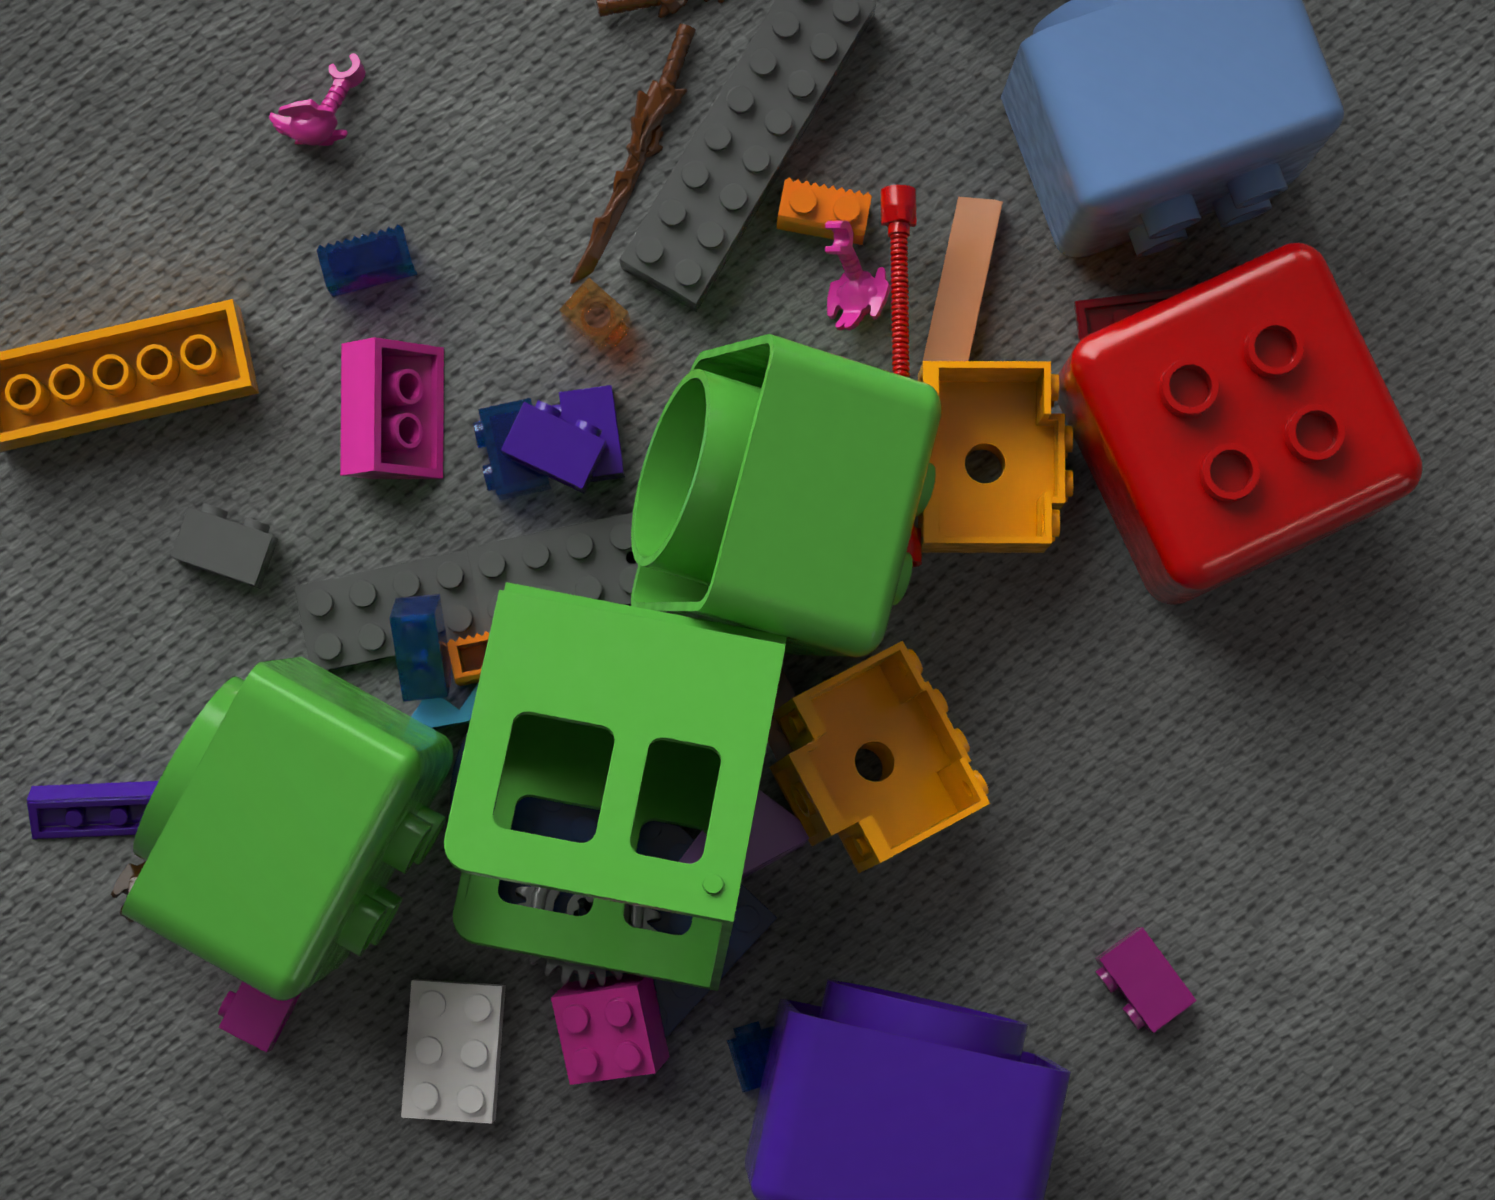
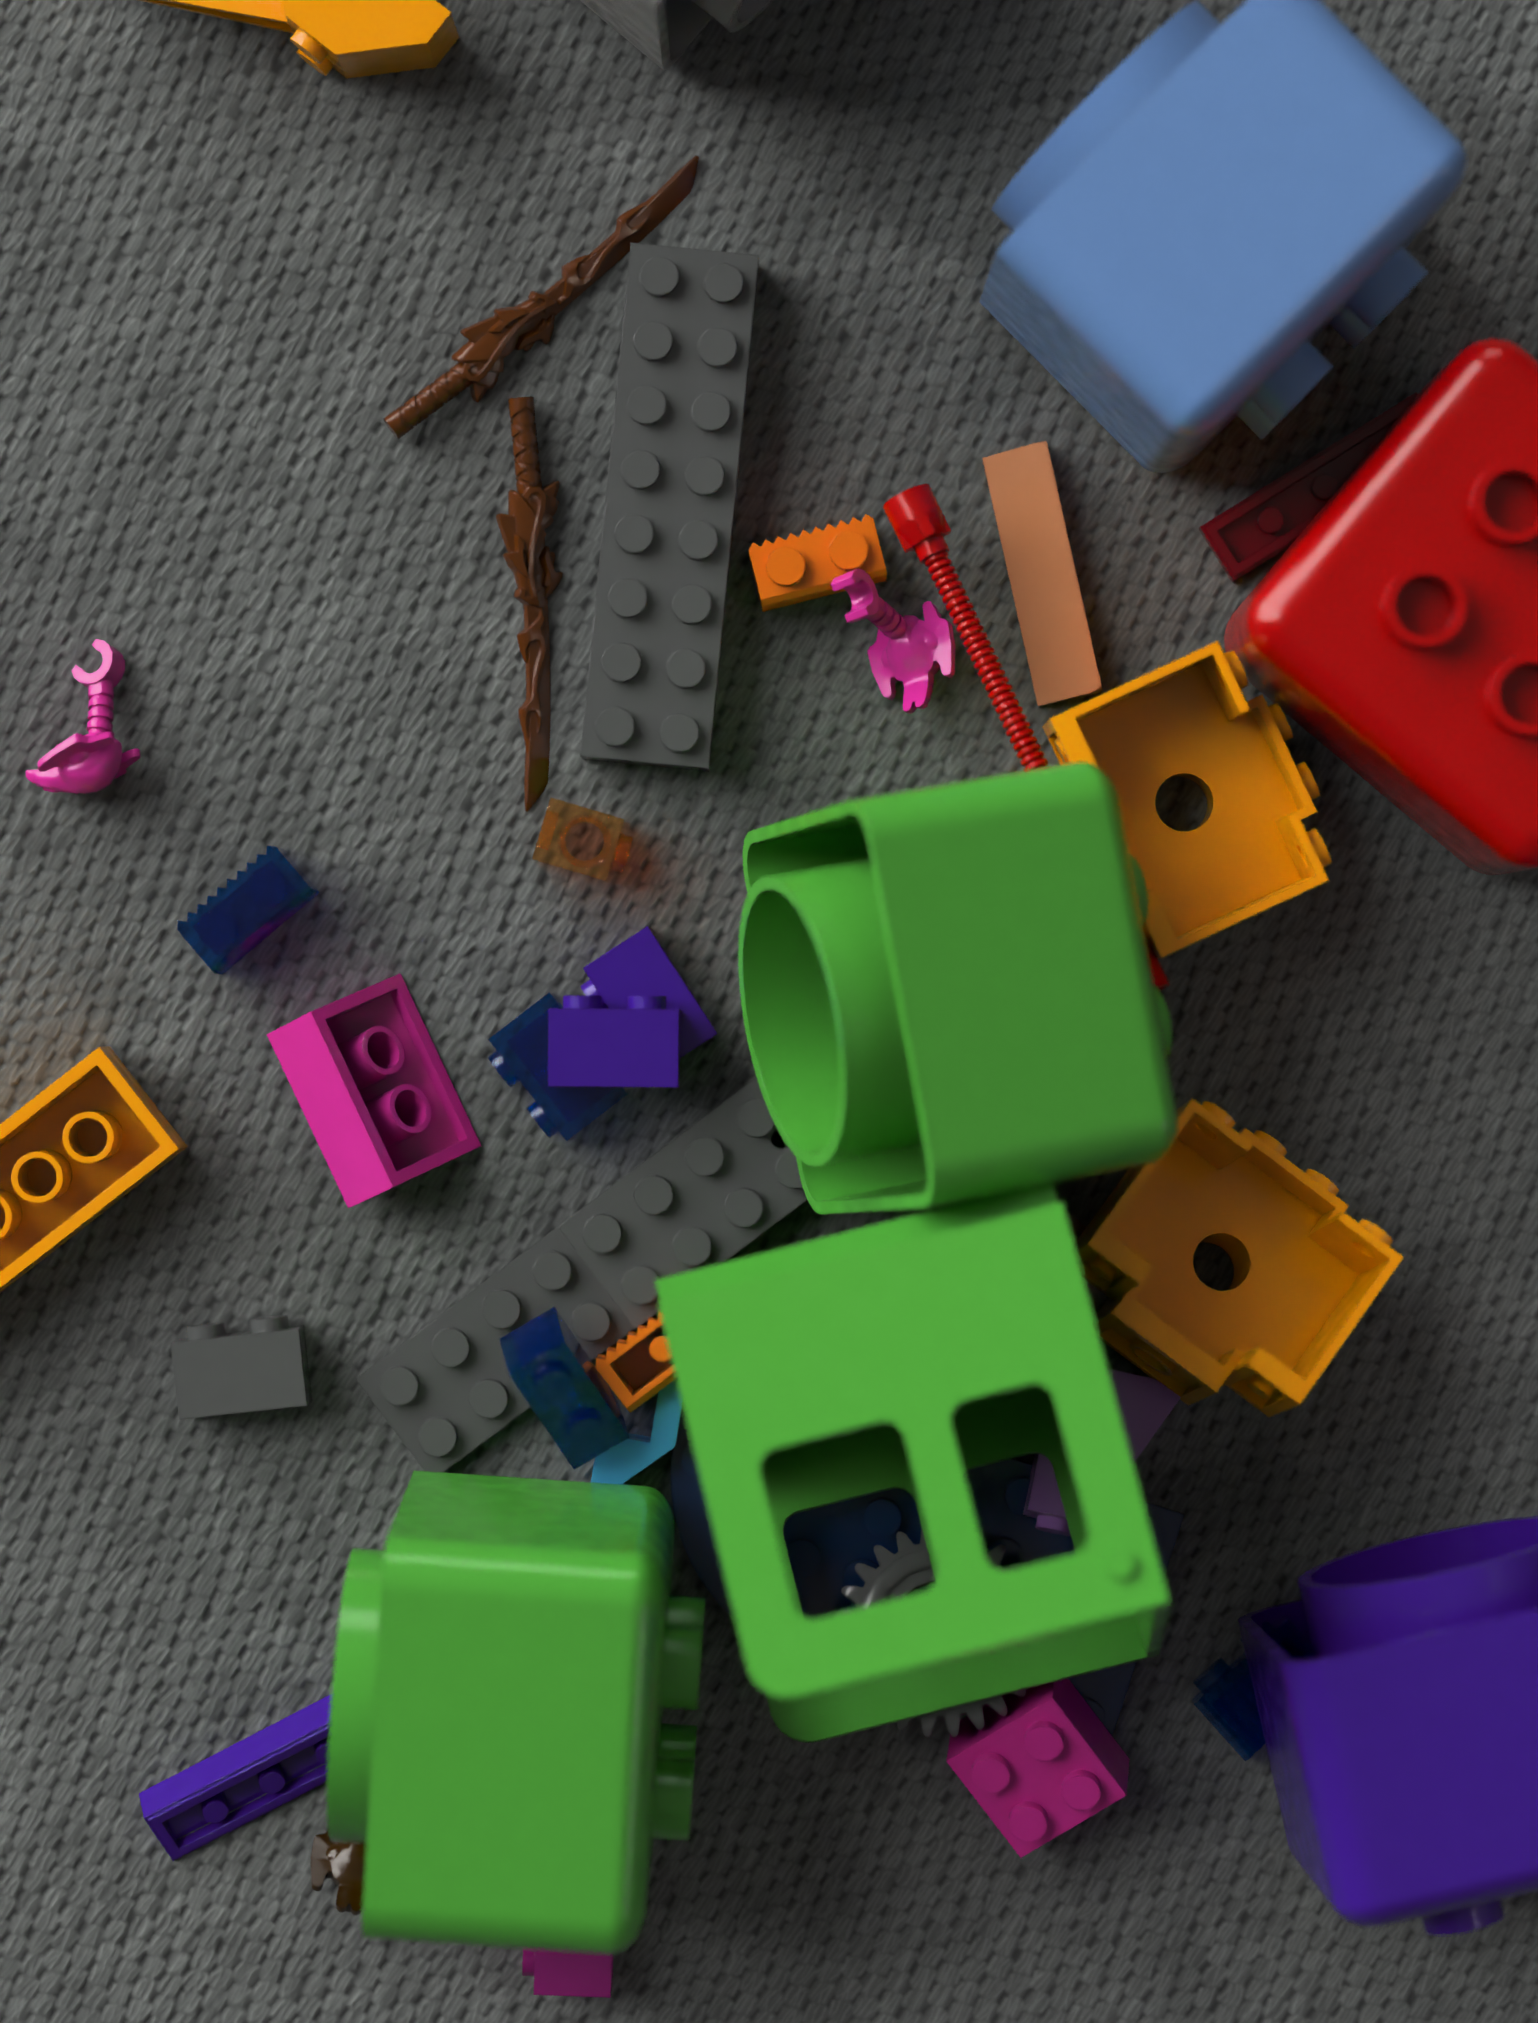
camera: 25 degrees left, 5 degrees up
white brick [401,979,506,1124] -> none

